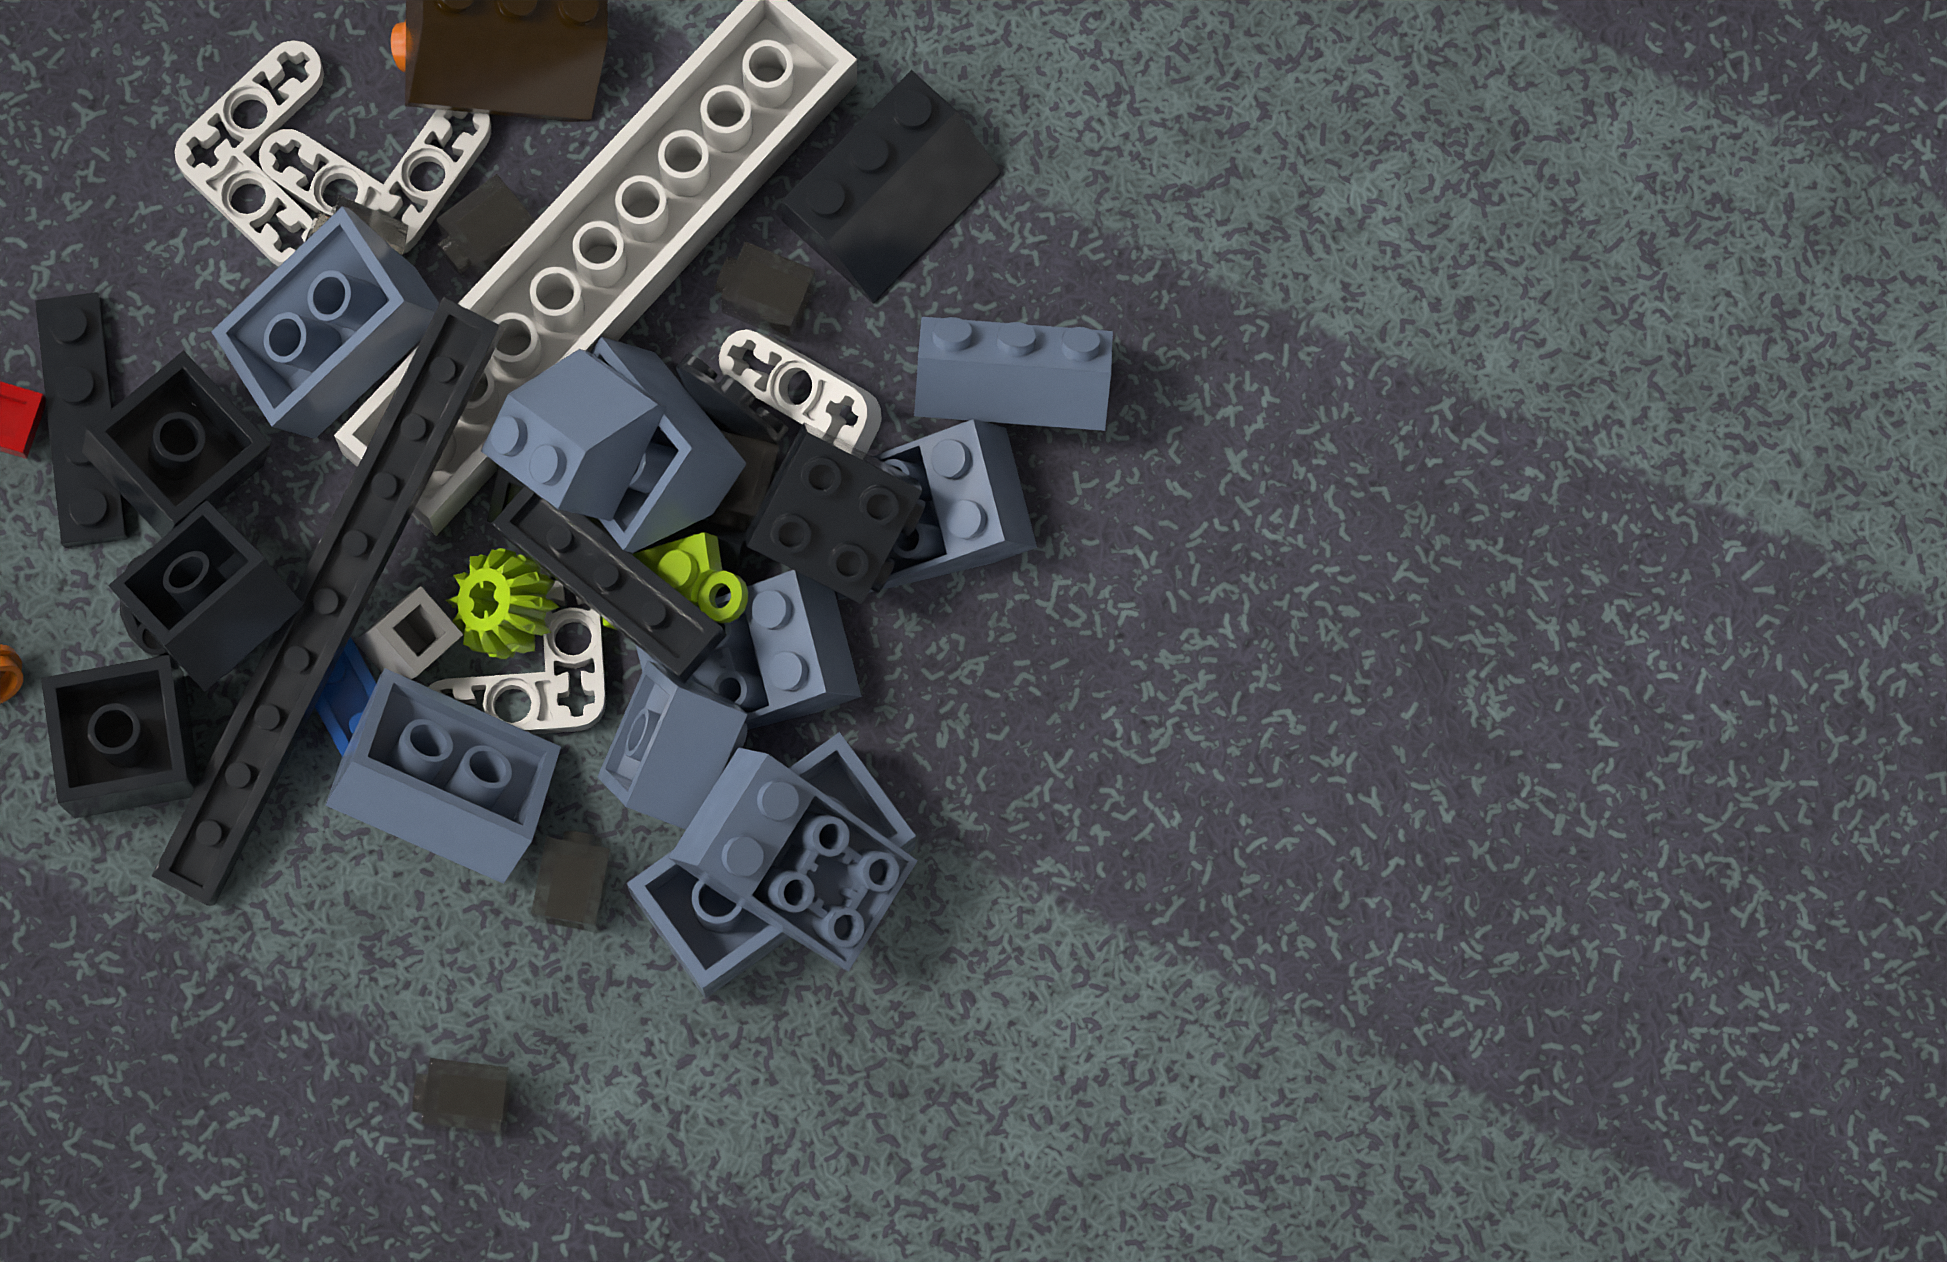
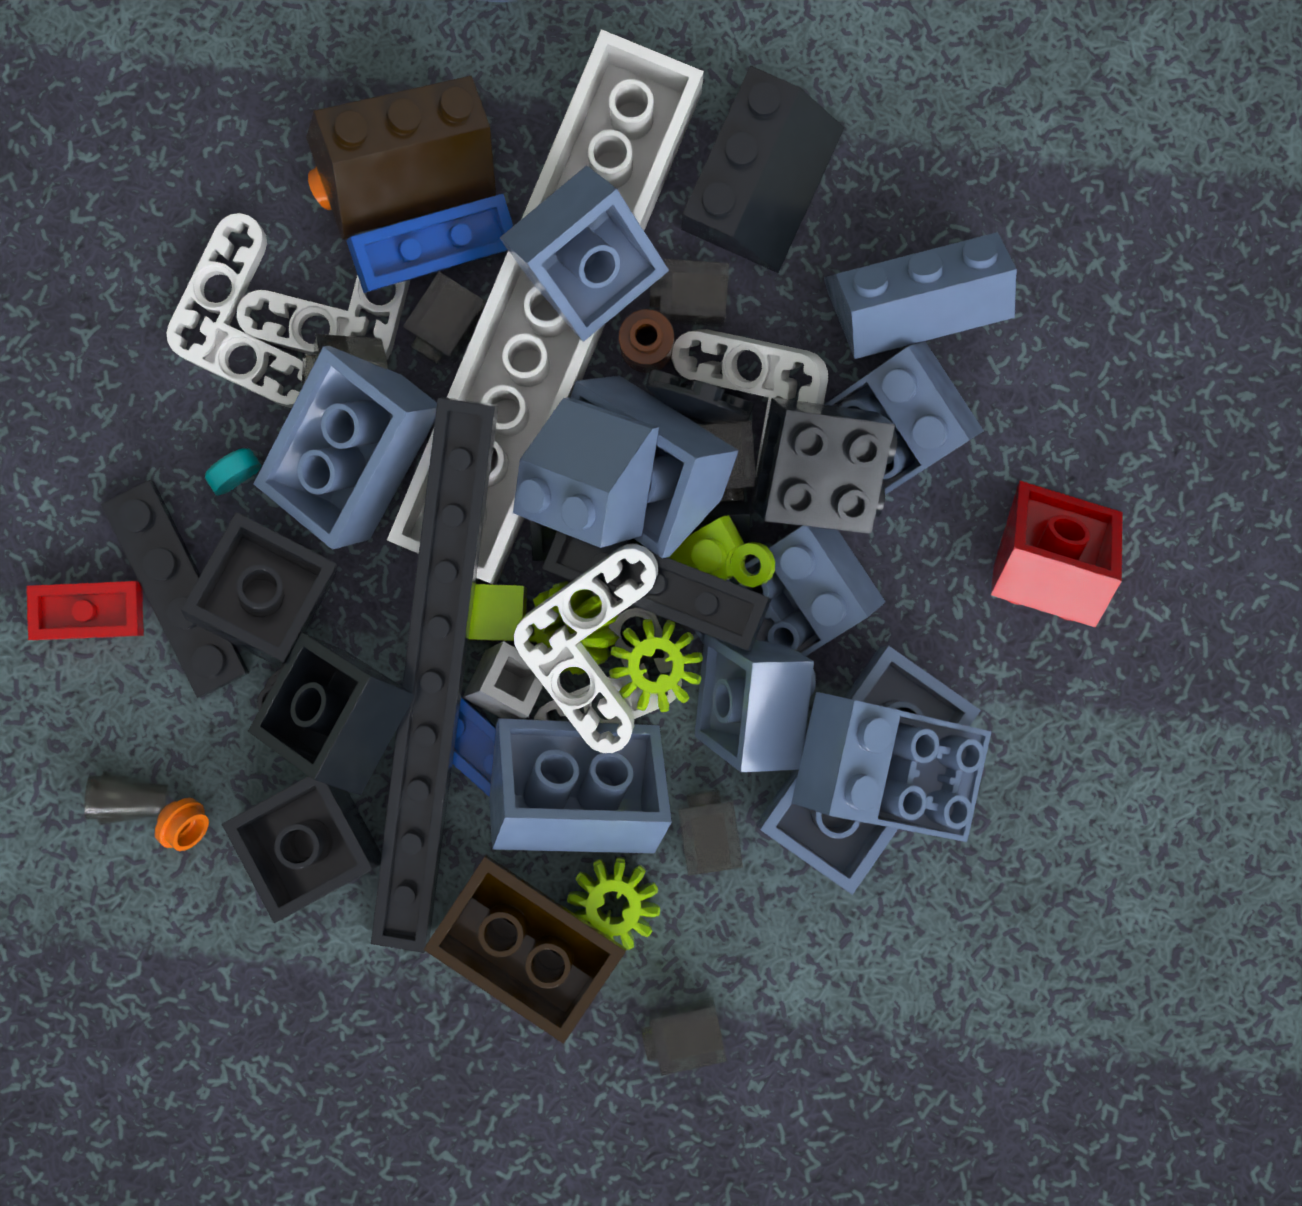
camera: 15 degrees left, 10 degrees up
none -> teal tile [204,448,262,495]
none -> blue plate [346,194,513,293]
none -> dark brown slope [423,855,627,1044]
none -> lime brick [468,584,527,641]
none -> sand blue slope [500,165,669,342]
none -> white beam [514,544,658,753]
none -> lime gear [567,857,660,950]
none -> lime gear [609,619,703,712]
none -> reddish brown brick [619,309,674,373]
none -> red slope [991,481,1123,628]

